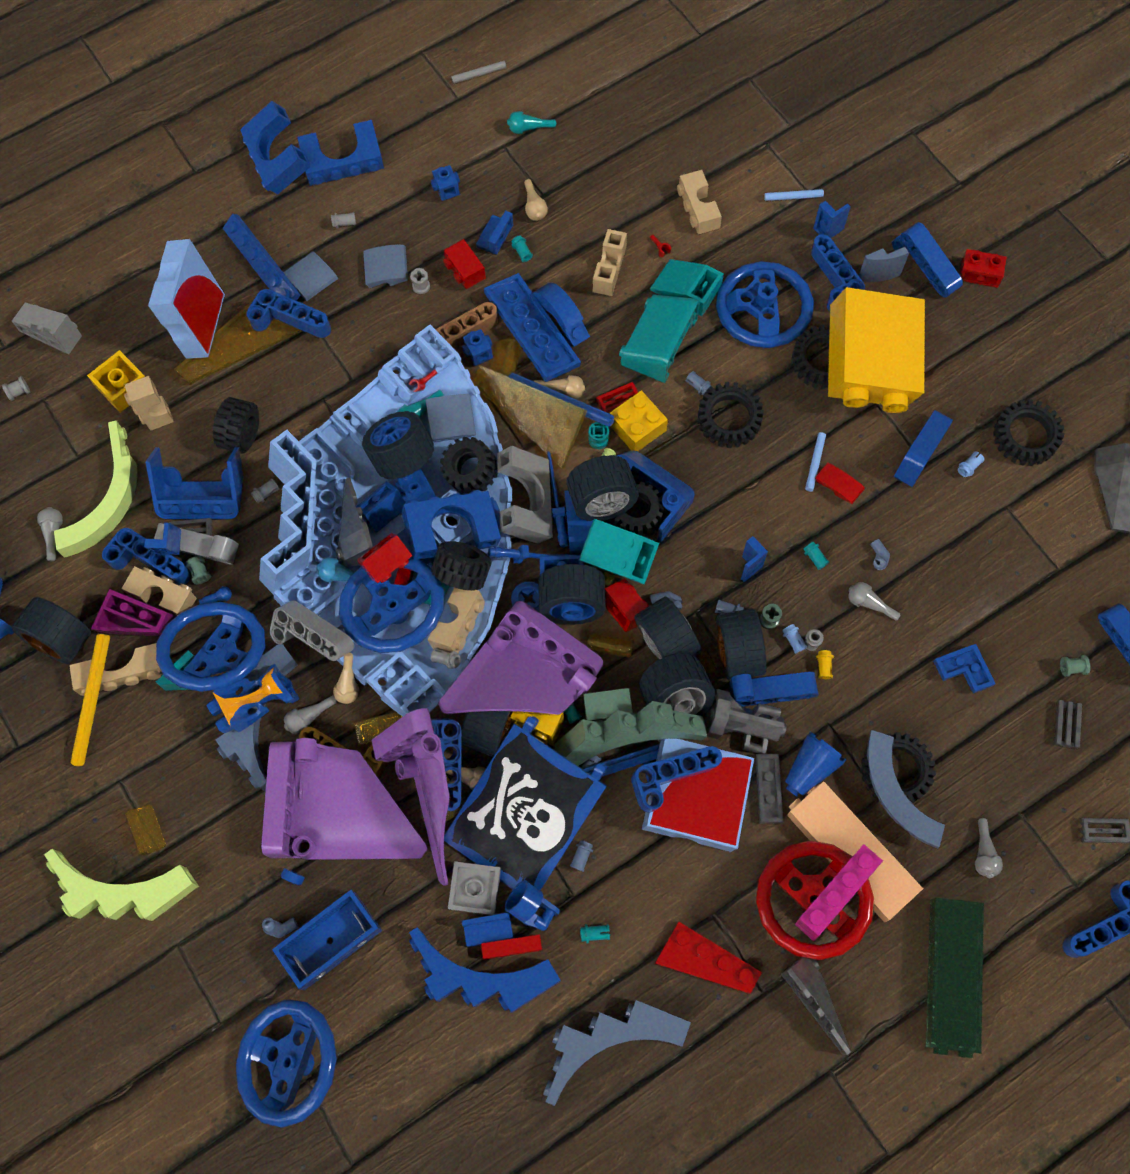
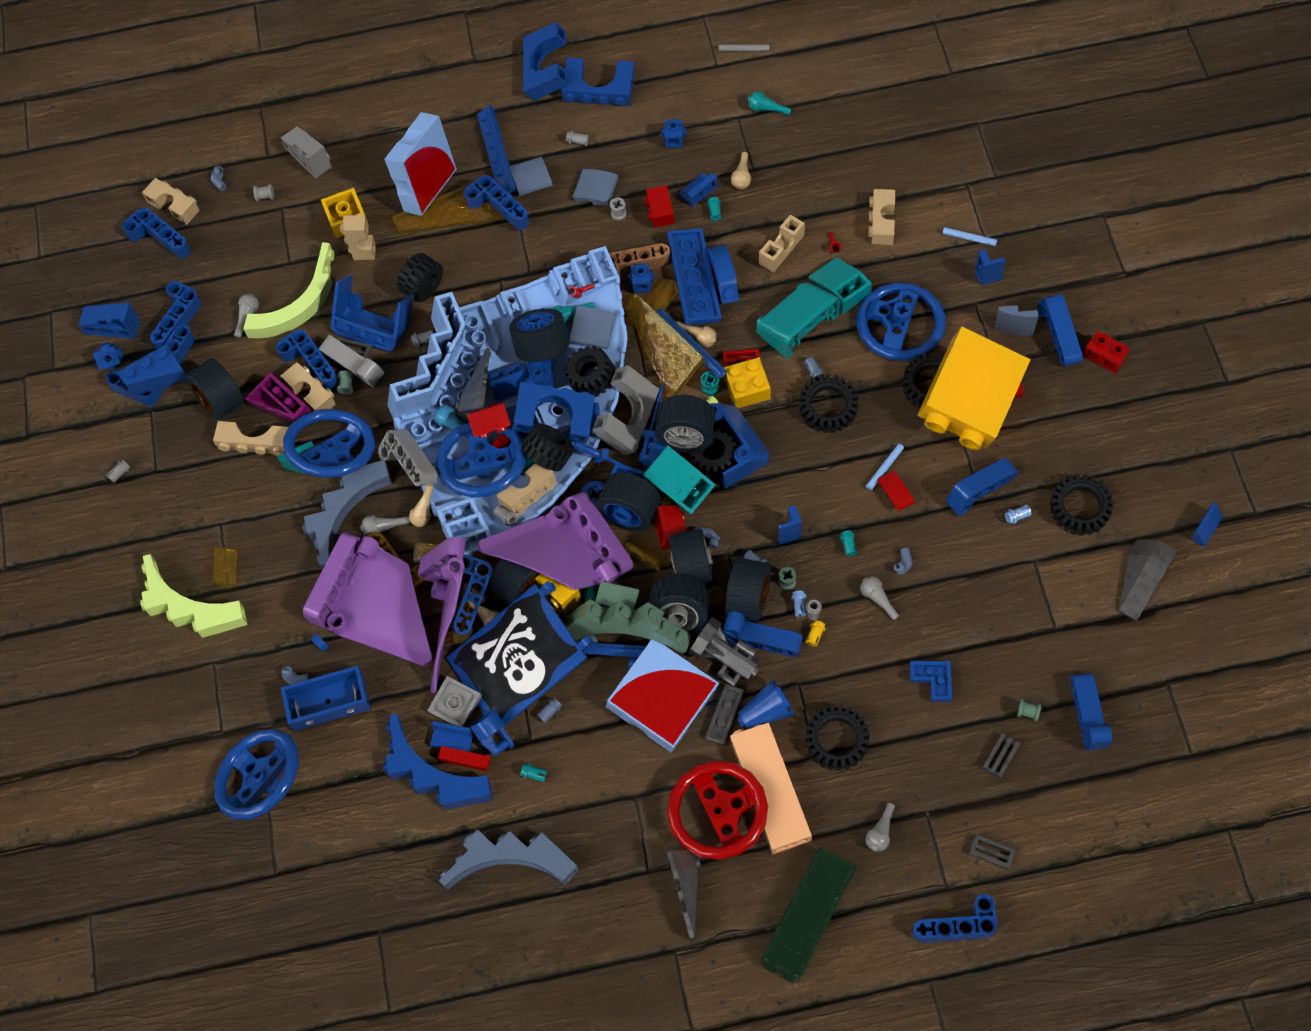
camera: 25 degrees right, 5 degrees down
yellow axle [70,634,110,766] -> none
blue panel [144,522,181,555] -> none
blue piece [199,587,232,604] -> none
blue hips [206,664,300,734] -> none
blue beam [631,746,722,813] -> none
red wing [655,922,762,994] -> none
dark pink arch [795,844,883,941] -> none
blue beam [811,234,865,312] -> none
sand blue tile [867,730,945,849] -> none

